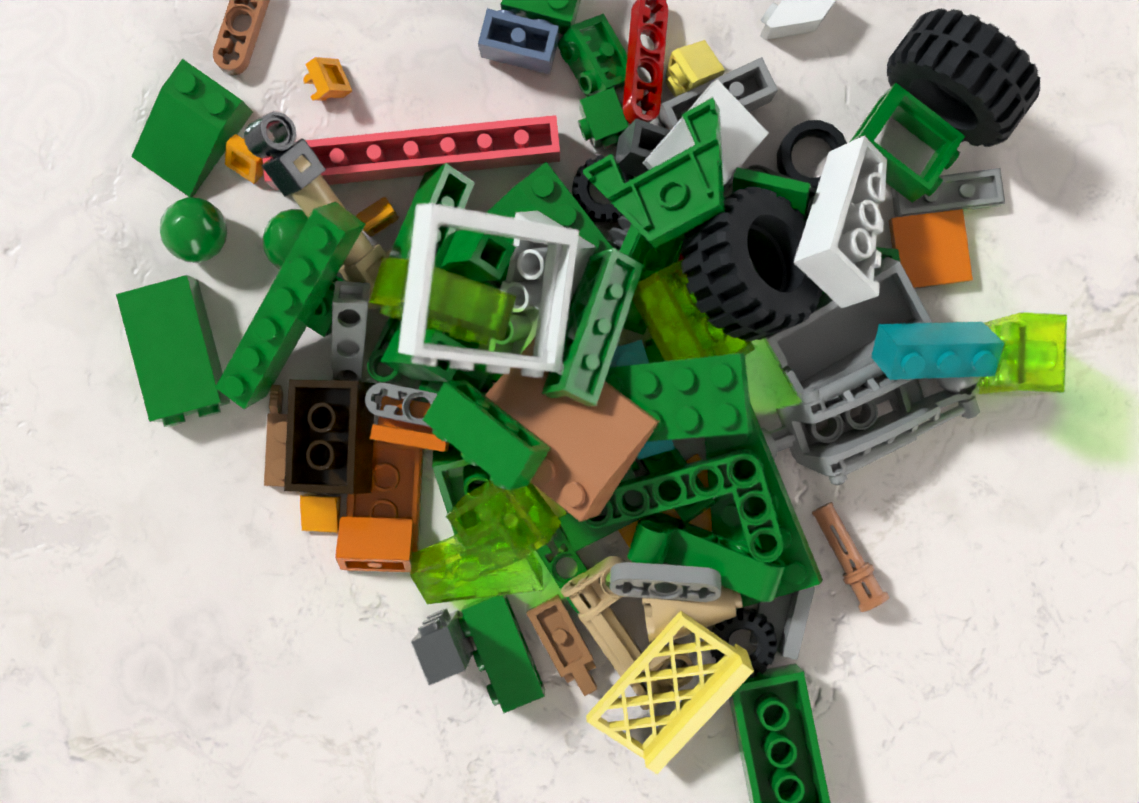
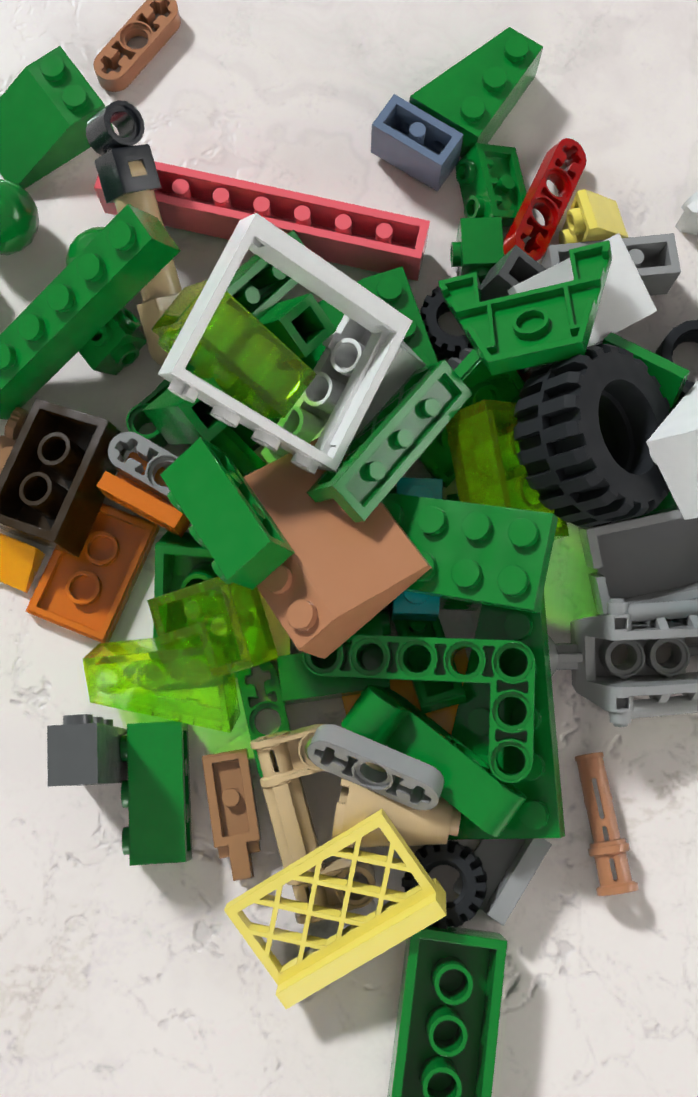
camera: 20 degrees right, 10 degrees down
light orange tile [224,134,264,184] -> none
light orange tile [303,57,352,101] -> none
light grey leg [332,281,370,381] -> none
orange panel [335,517,414,572] -> none
light orange slope [356,197,399,237] -> none

